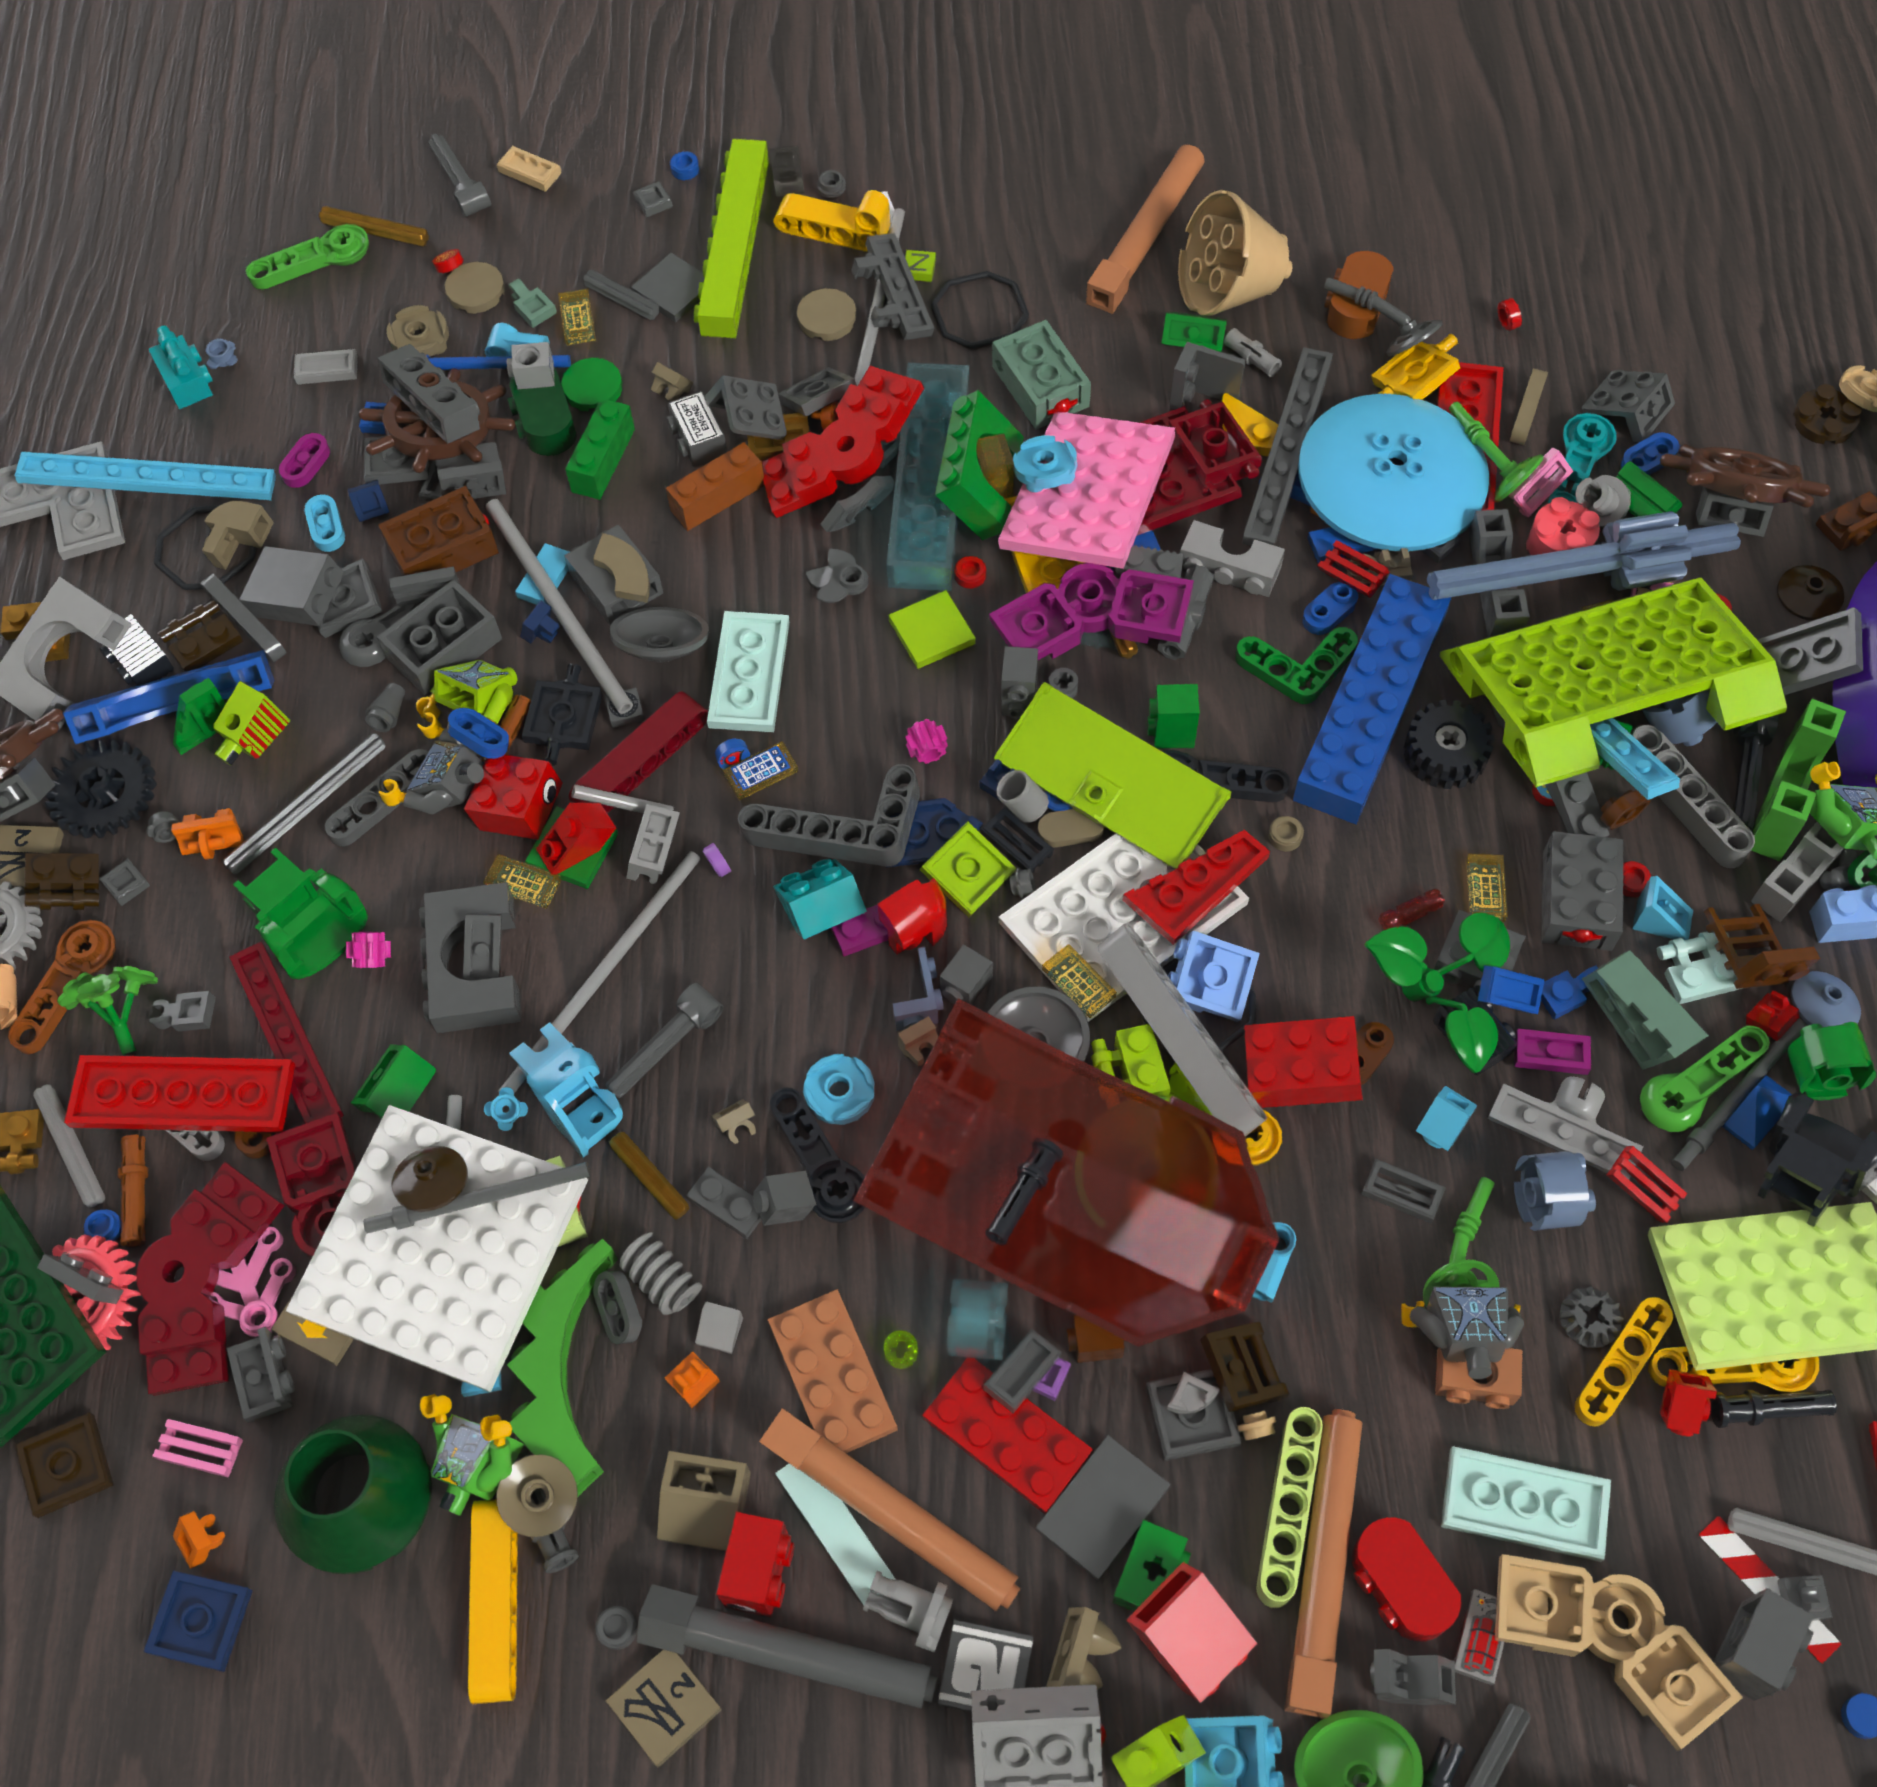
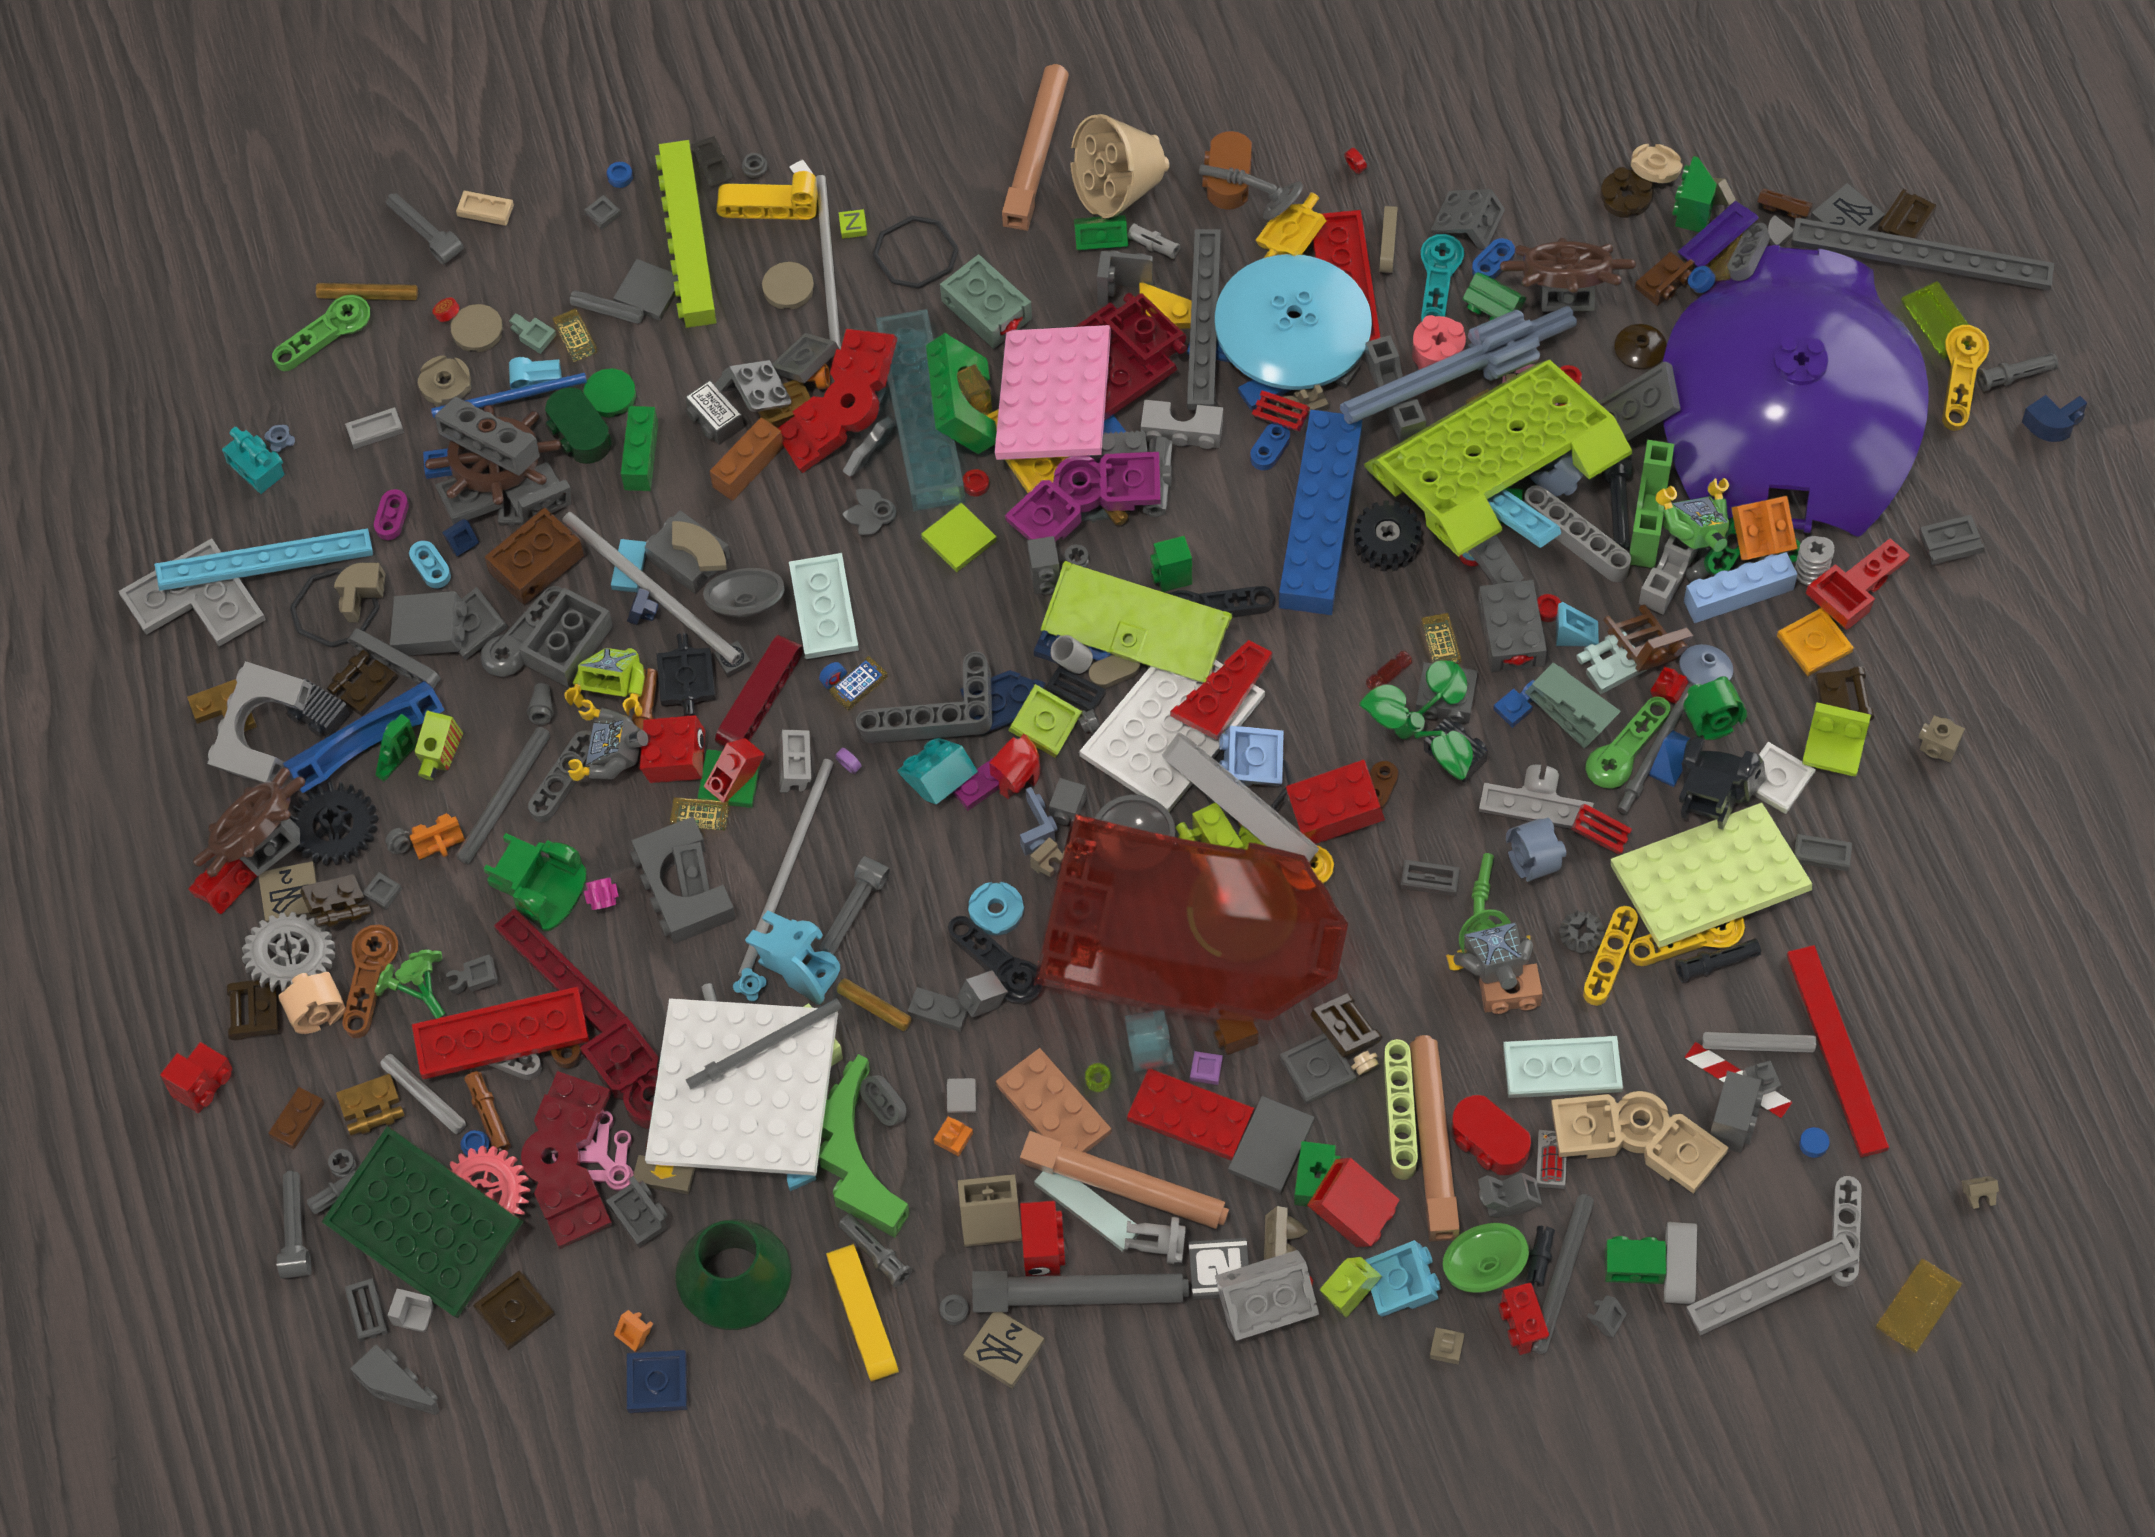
camera: 15 degrees left, 0 degrees up
dark grey plate [37,1252,124,1304] -> none
bright pink tile [153,1419,243,1478] -> none
green panel [350,1044,436,1119] -> none
dark grey tile [389,567,460,606] -> none
dark brown dish [392,1146,468,1212] -> none
torso [420,1394,524,1516] -> none
blue plate [447,708,509,759] -> none
dark tan dish [497,1455,578,1537] -> none
light grey brick [507,342,555,389] -> none
light grey piece [571,784,674,813] -> none
light grey piece [619,1232,703,1315] -> none
dark tan tile [651,362,694,402] -> none
dark tan tile [711,1099,756,1144] -> none
dark grey hinge [851,233,935,340] -> none
dark pink gear [905,719,948,764] -> none
dark grey tile [983,1328,1062,1413] -> none
black pin [985,1137,1064,1246] -> none
medium azure plate [1013,435,1078,492] -> none
clear yellow tile [1042,944,1117,1018] -> none
light grey tile [1167,1372,1220,1414] -> none
green beam [1235,627,1358,704] -> none
medium azure piece [1242,1222,1296,1302] -> none
dark tan tile [1268,816,1304,852] -> none
medium azure brick [1416,1086,1478,1151] -> none
bright green dish [1449,402,1544,503] -> none
blue tile [1478,965,1544,1014] -> none
bright pink tile [1508,448,1573,518] -> none
magenta plate [1514,1029,1591,1075] -> none
light grey piece [1576,475,1631,528] -> none
reddish brown plate [1600,789,1651,830] -> none
red brick [1660,1369,1717,1437] -> none

